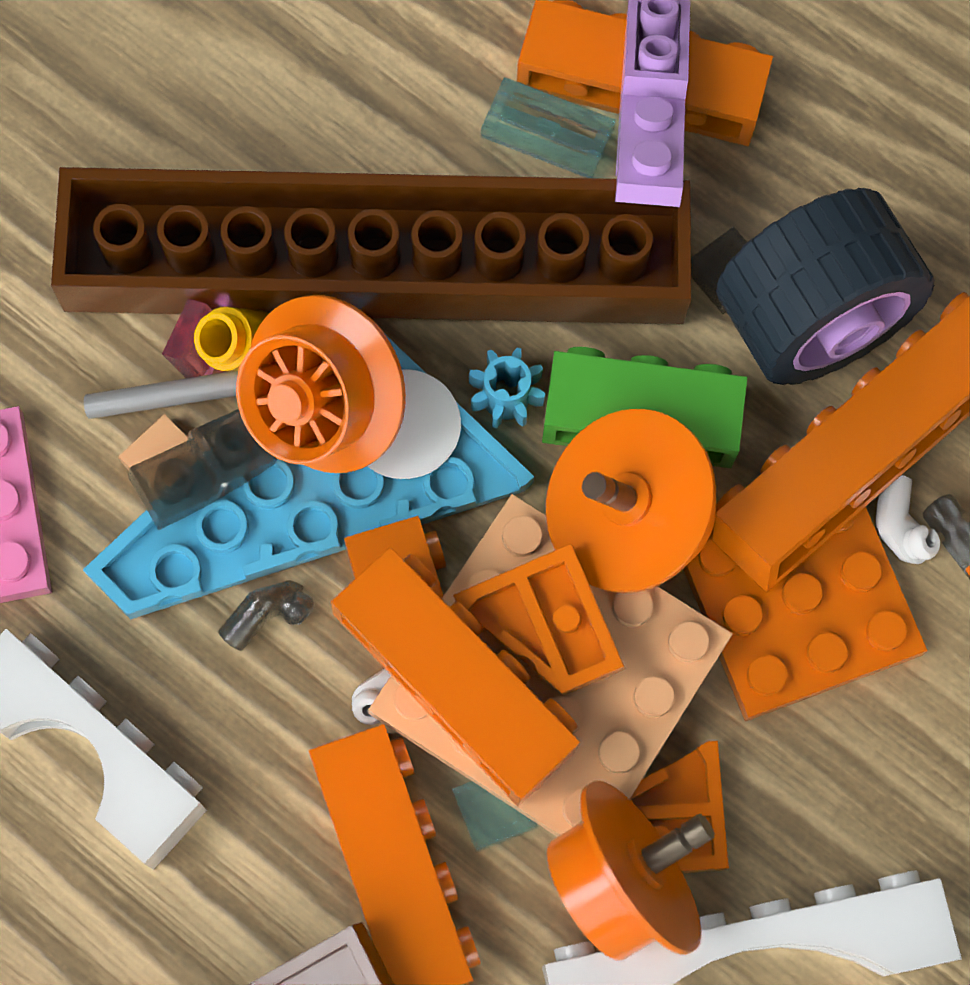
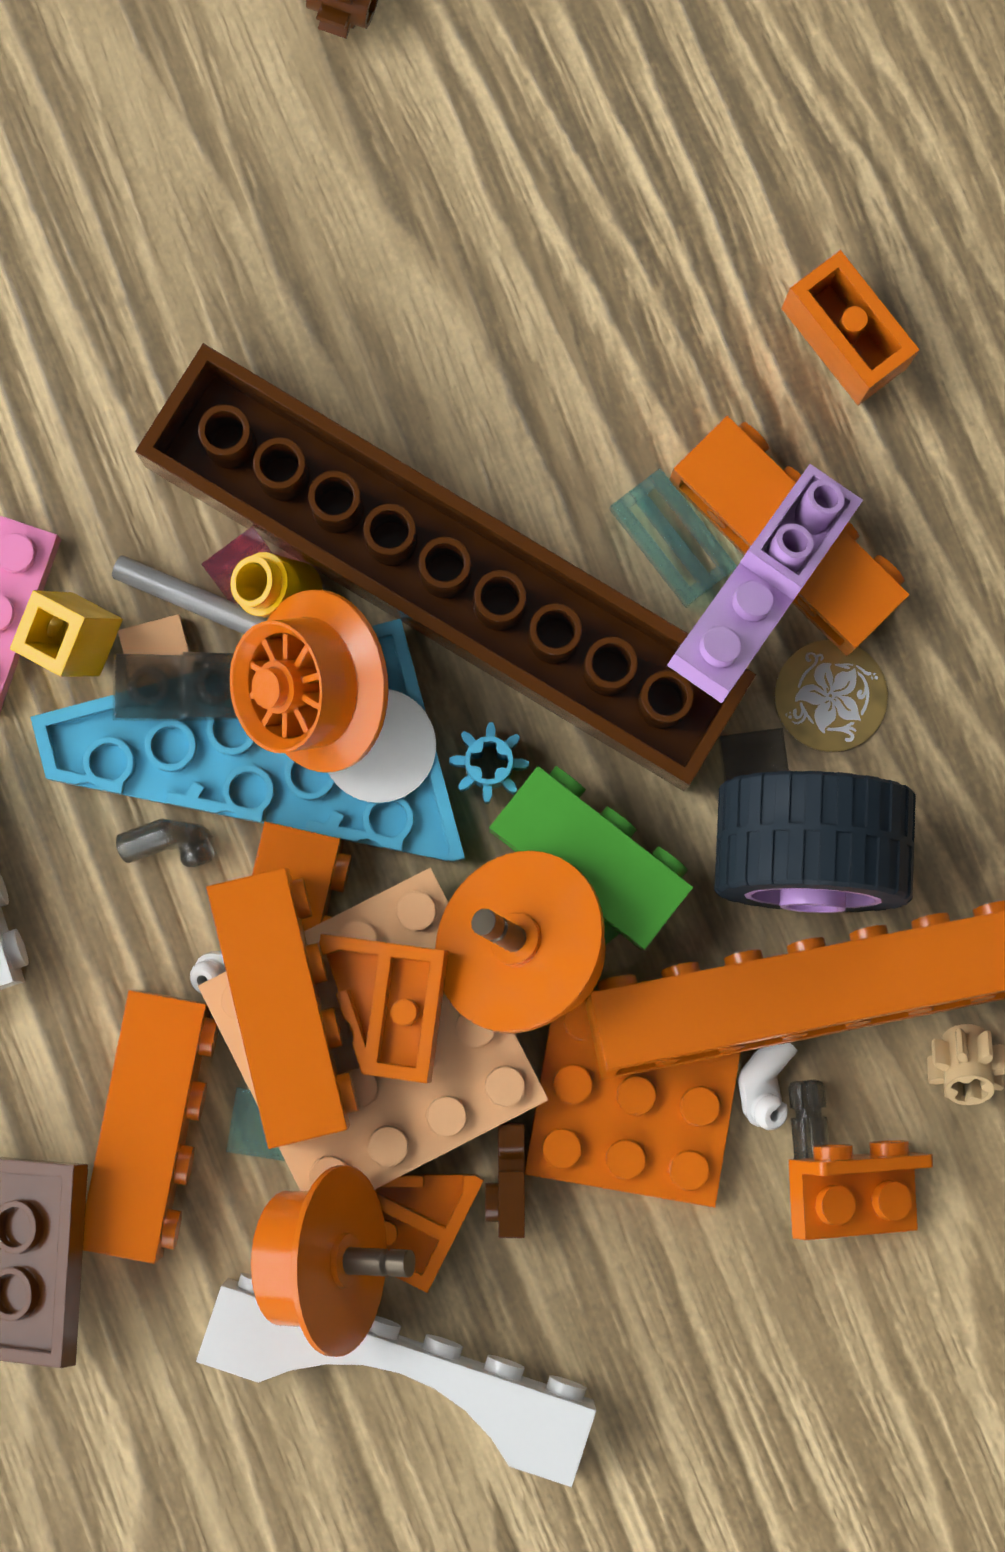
camera: 30 degrees right, 10 degrees up
none -> yellow brick [10,590,123,677]
none -> reddish brown plate [485,1123,525,1238]
none -> pearl gold sticker [775,640,888,752]

